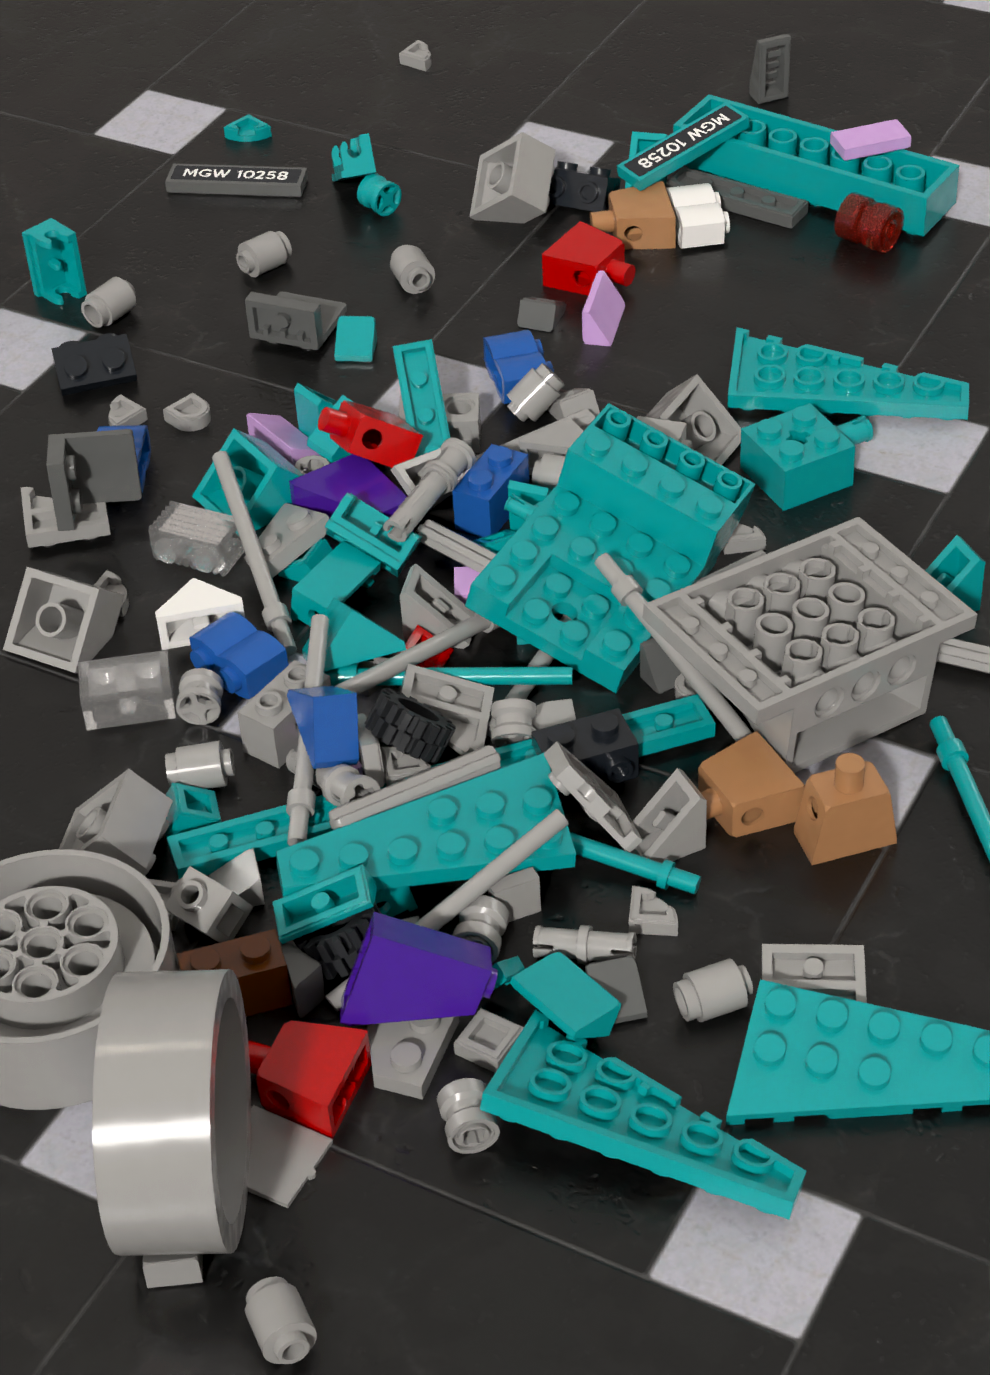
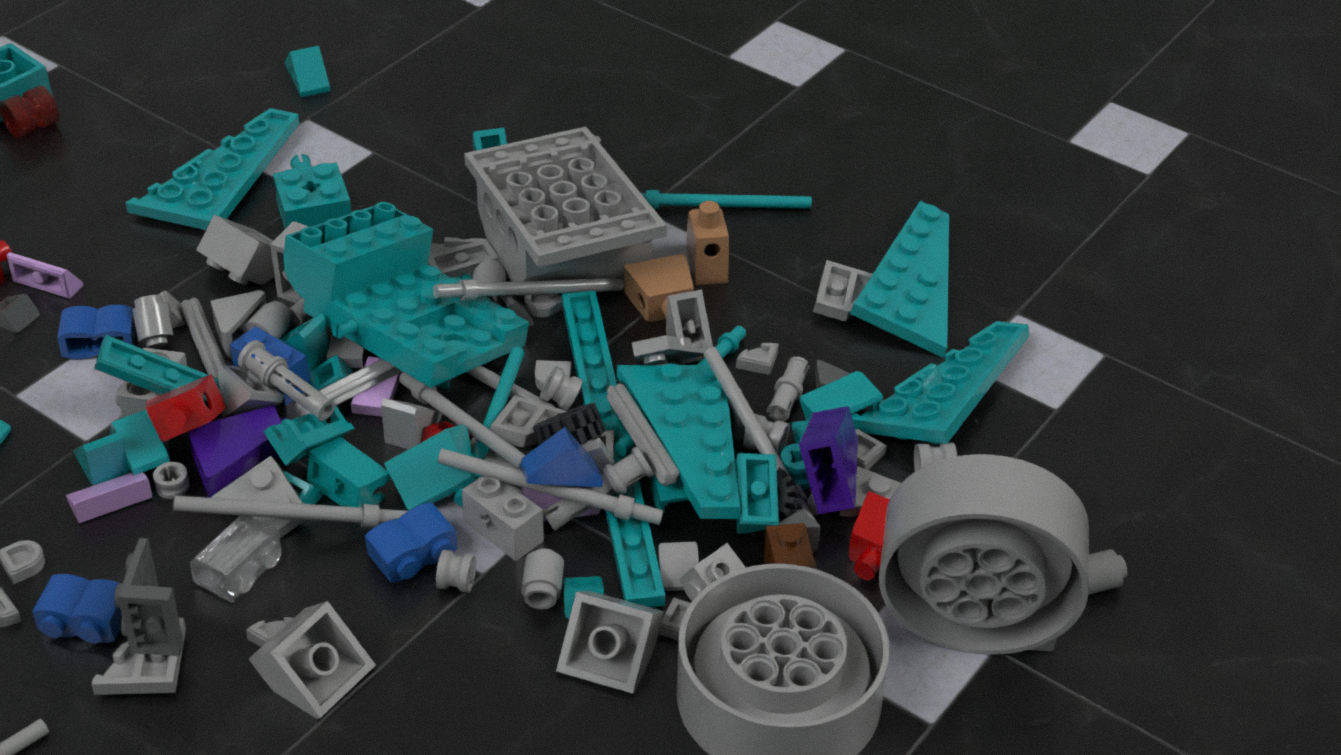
camera: 85 degrees left, 0 degrees up
clear brick [78,650,176,730] -> none
white slope [155,578,245,650] -> none
teal slope [192,428,304,538] -> none
black bracket [531,708,639,799] -> none
light grey brick [673,958,753,1022] -> none

